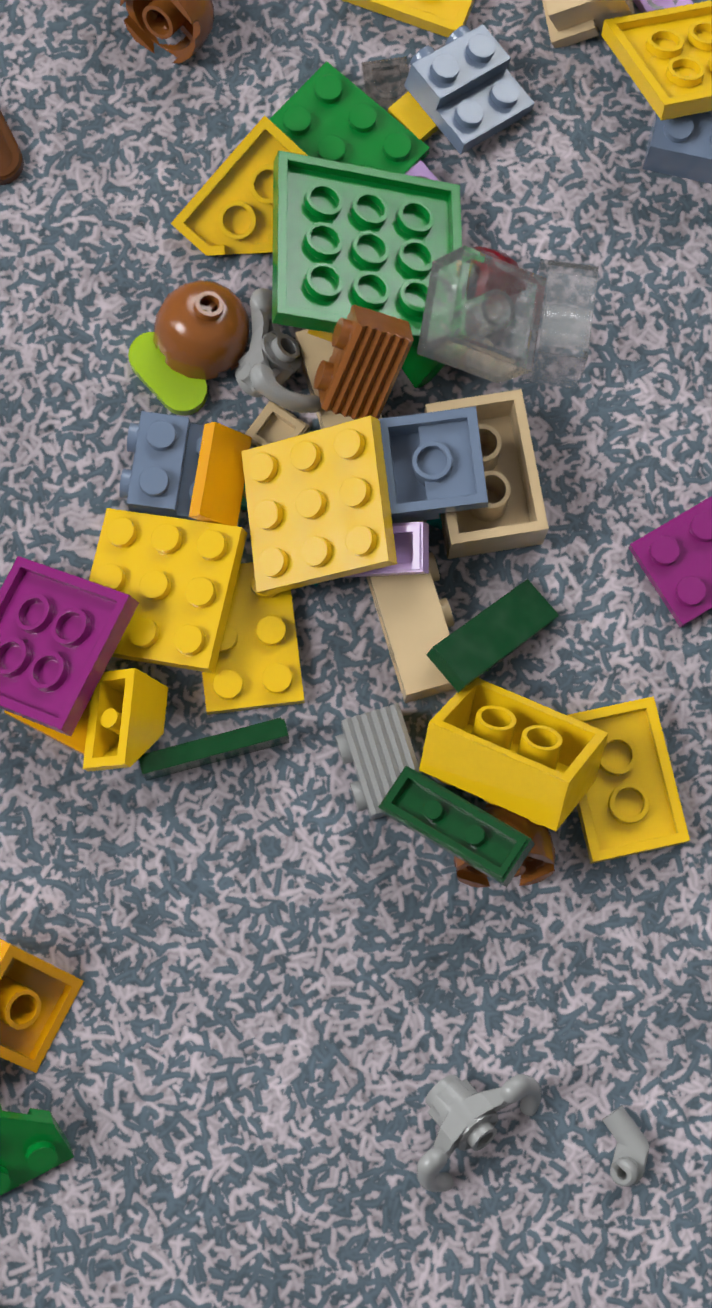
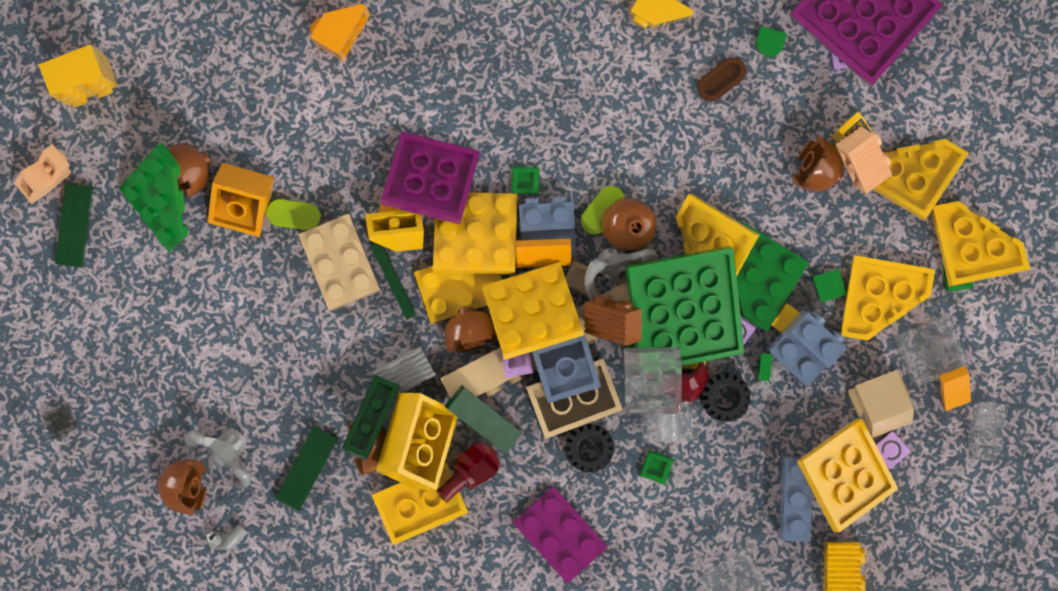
camera: 85 degrees right, 10 degrees up
none -> dark orange cylinder [157,459,207,515]
none -> lime tile [266,199,321,231]
none -> dark green tile [275,426,338,511]
none -> tan brick [298,214,382,311]
none -> dark red piece [436,441,501,503]
none -> dark orange cylinder [444,307,499,353]
none -> green tile [512,167,539,195]
none -> black tyre [565,423,614,473]
none -> green tile [639,450,674,485]
none -> black tyre [701,373,751,422]
none -> green tile [756,353,772,381]
none -> green tile [812,269,847,303]

